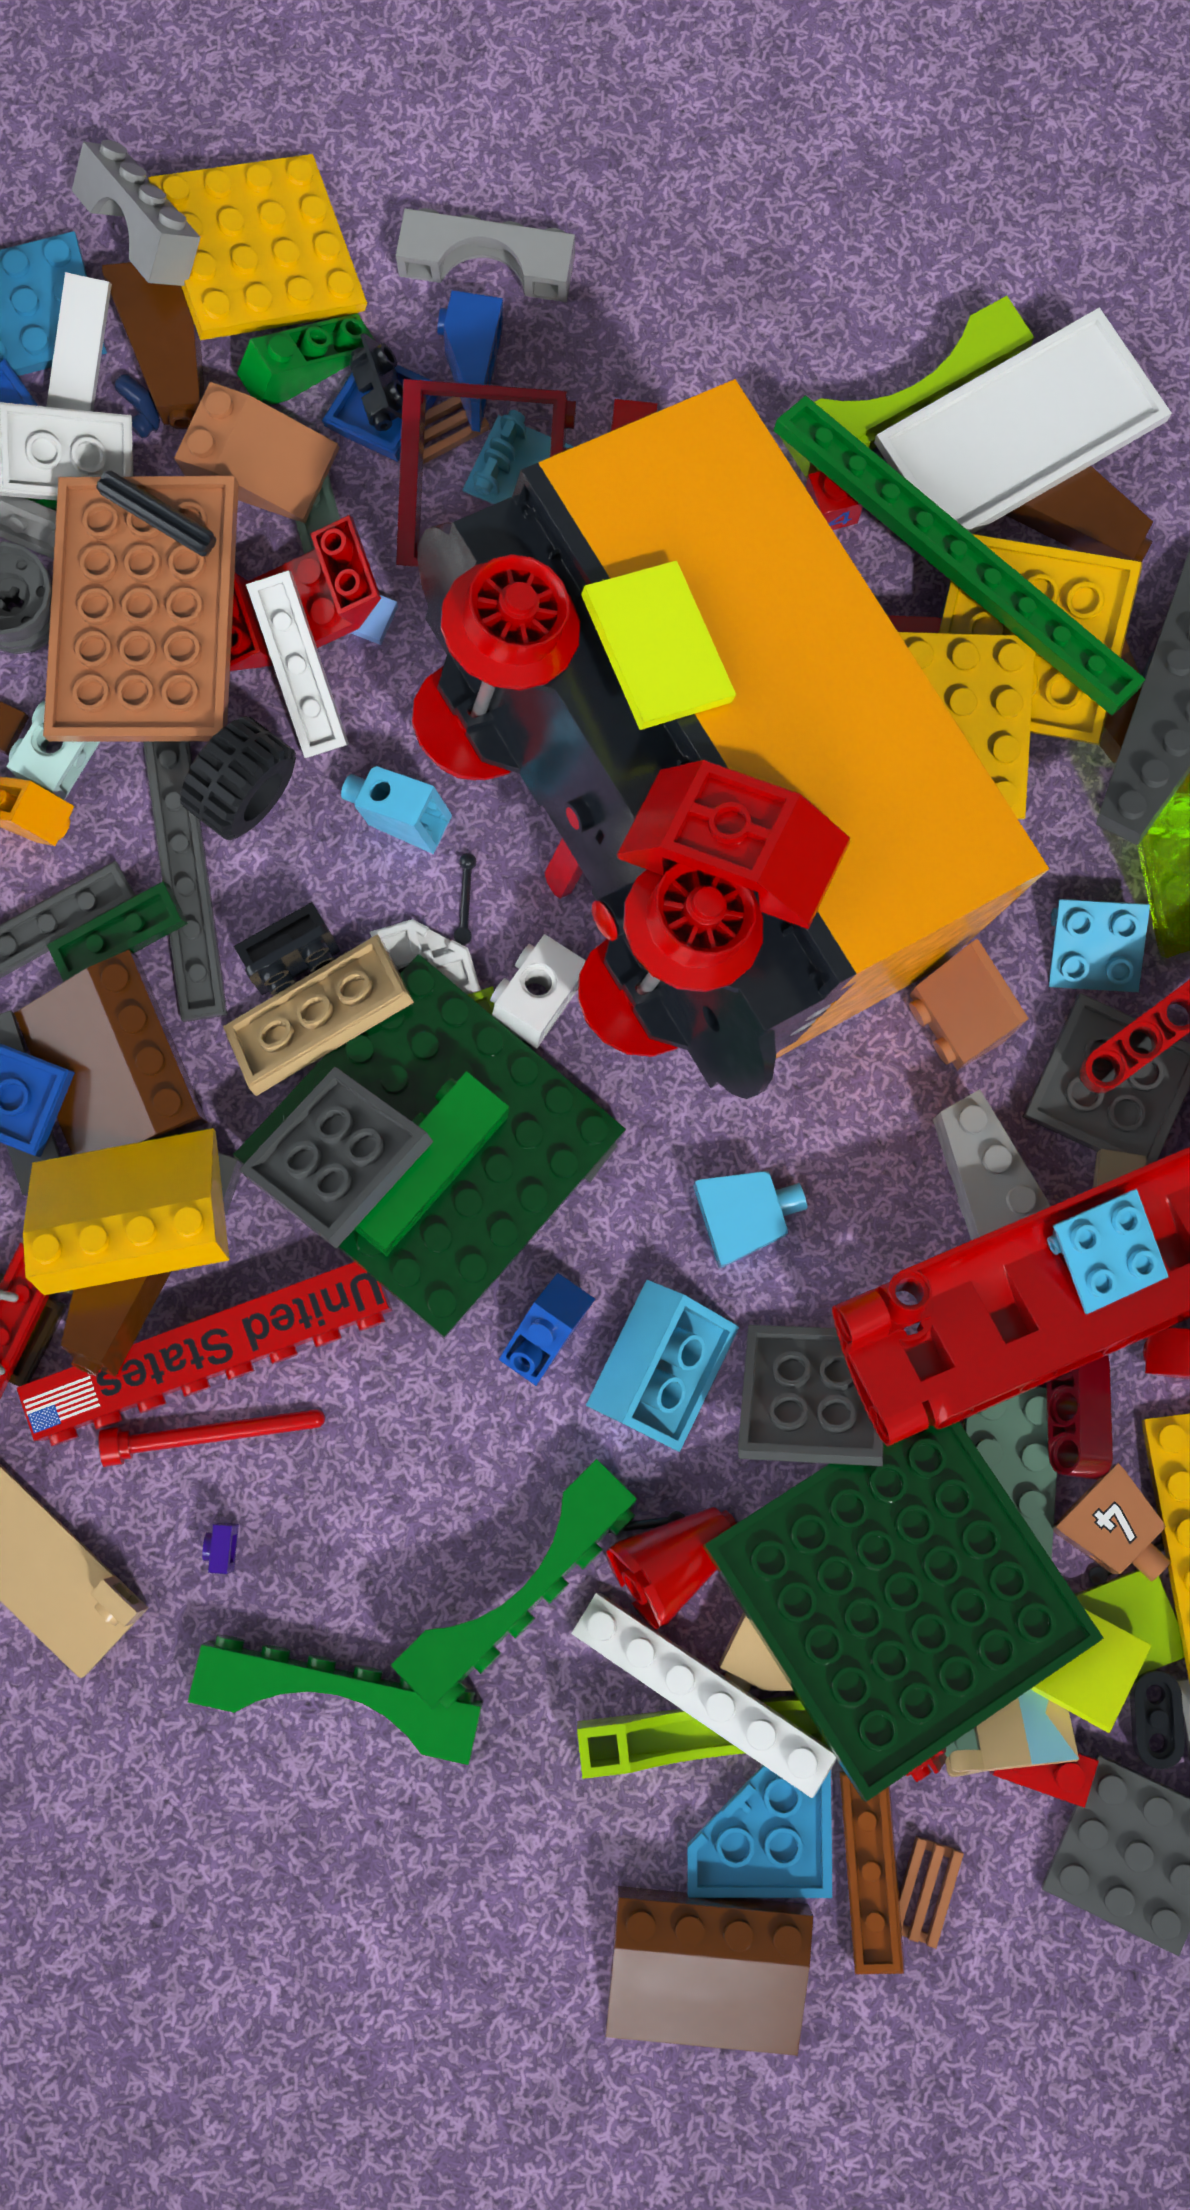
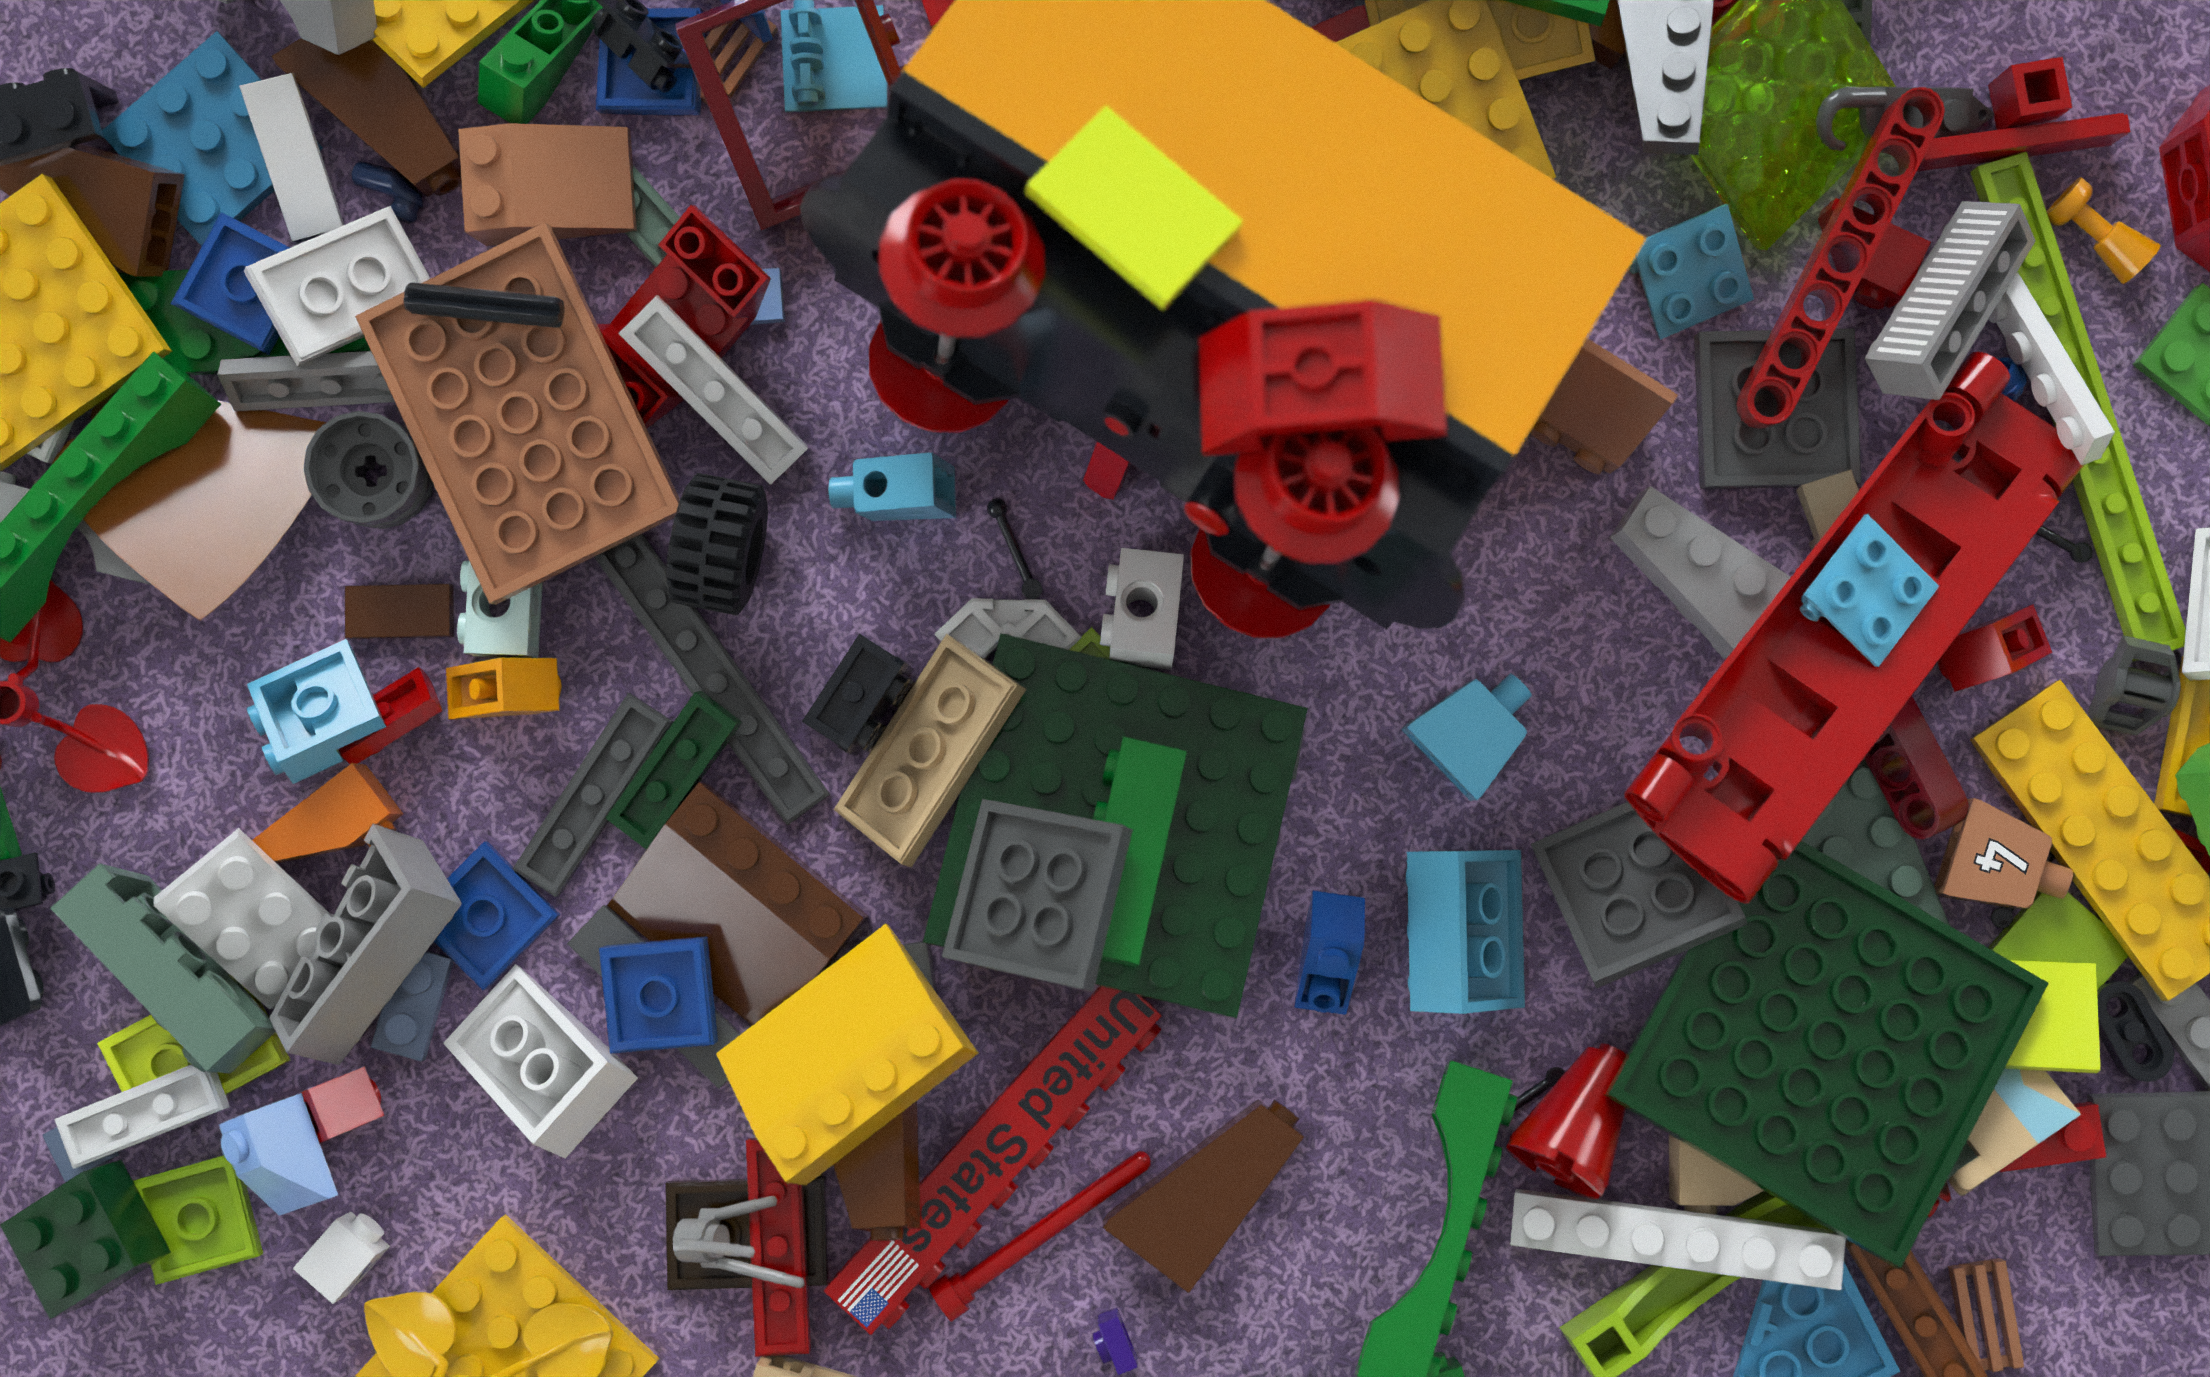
camera: 30 degrees left, 5 degrees up
none -> reddish brown slope [1103,1099,1304,1293]

